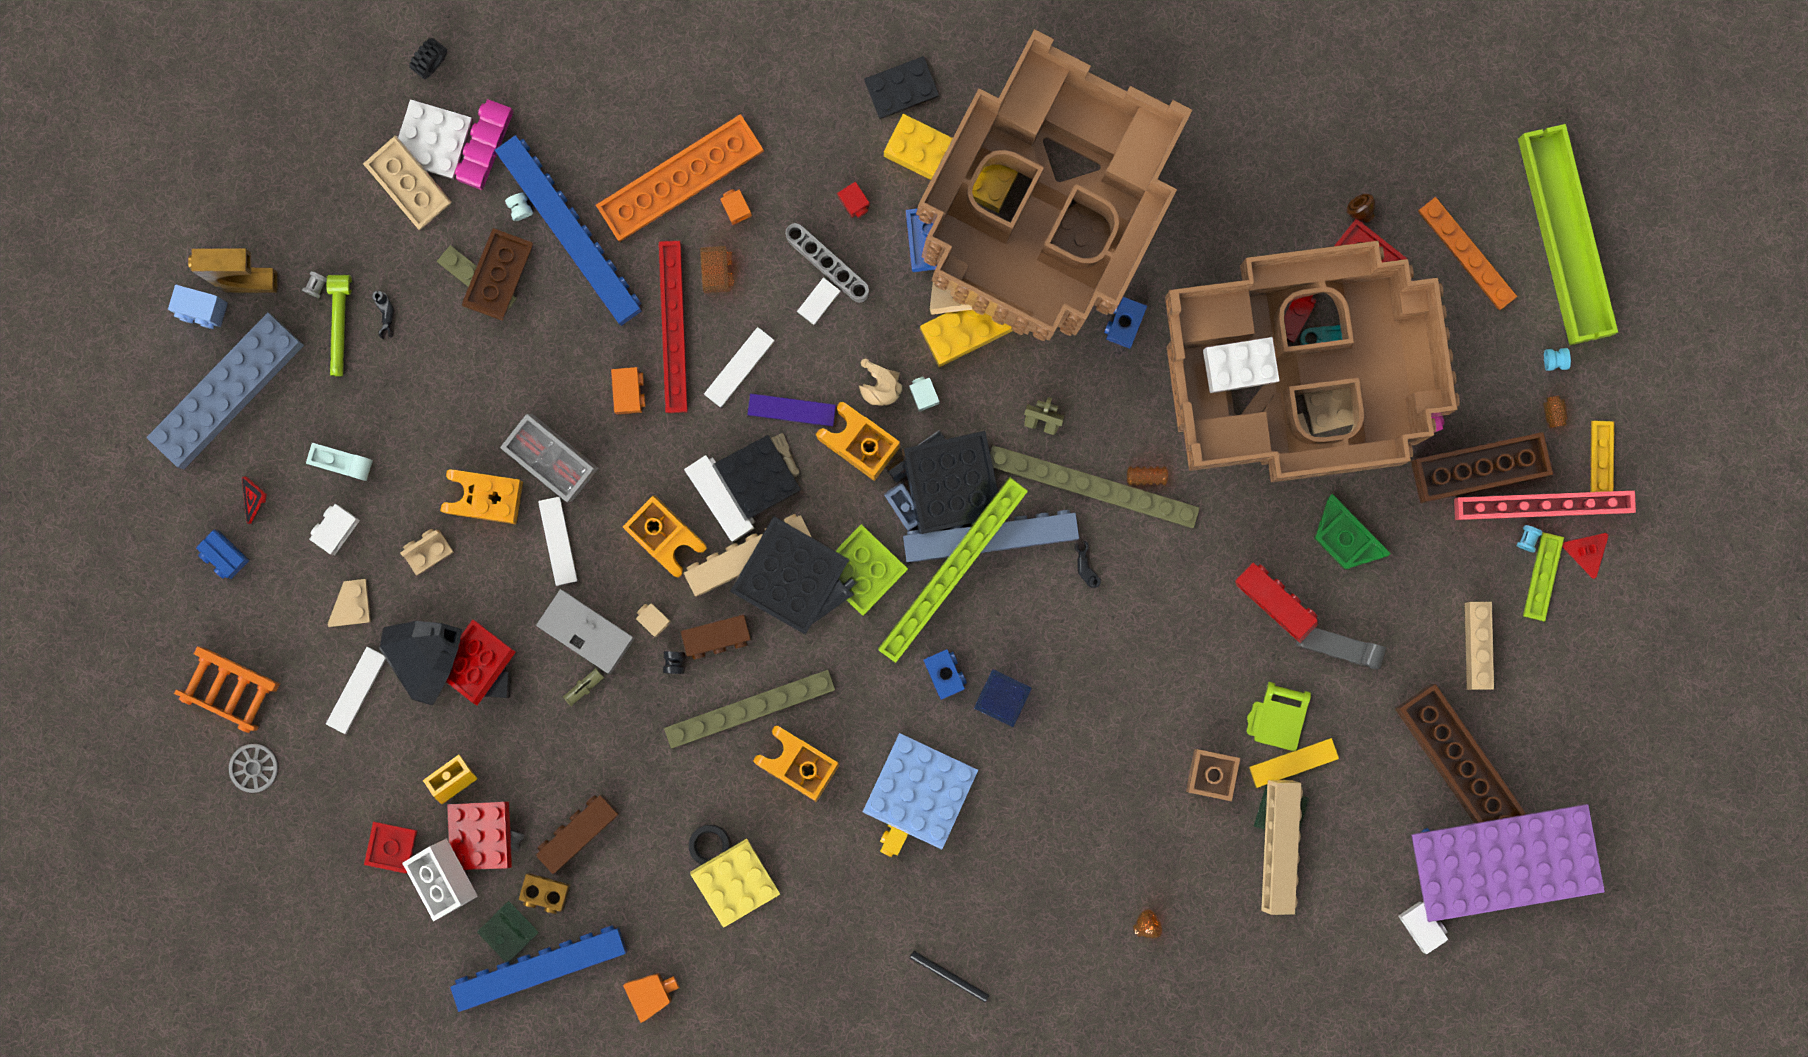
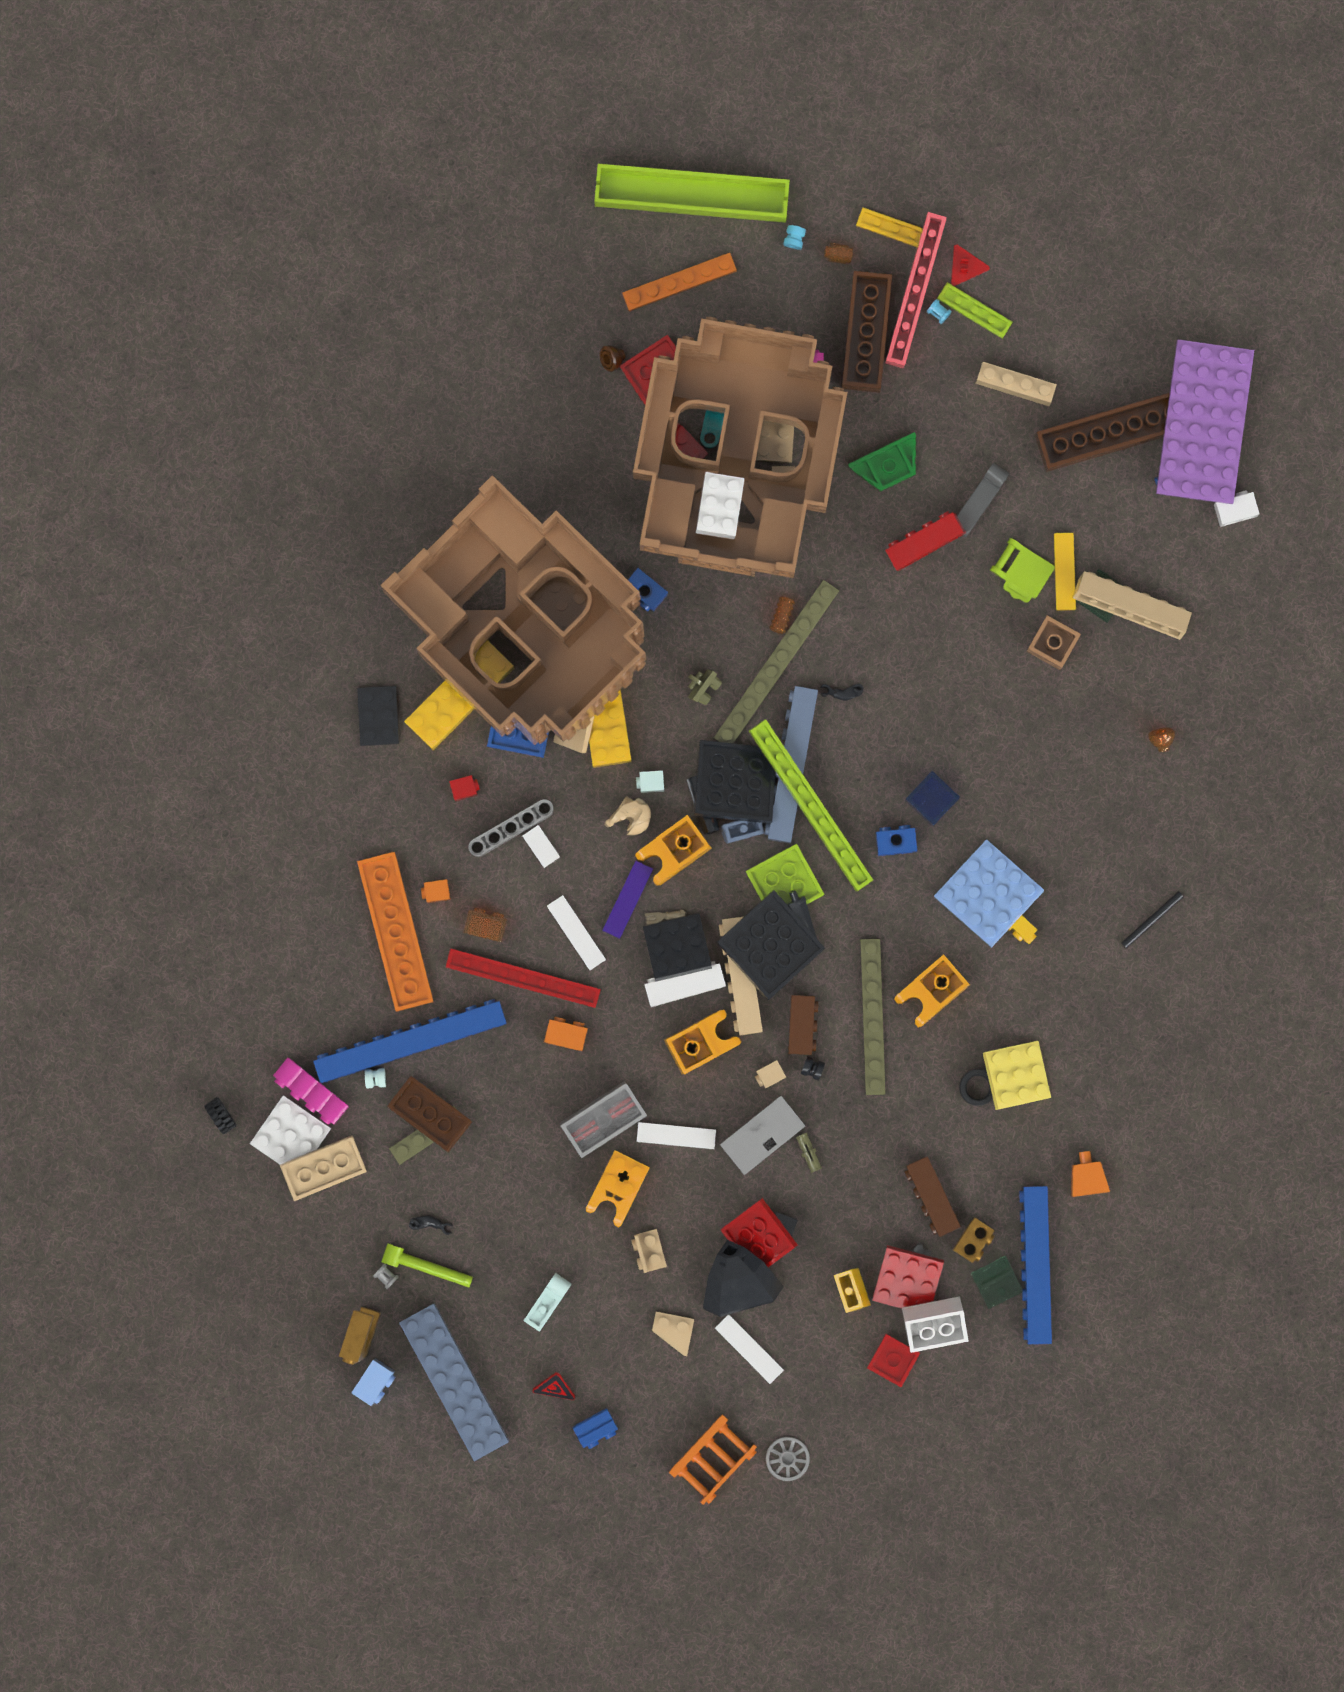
camera: 70 degrees left, 0 degrees up
white brick [310,504,360,556] -> none

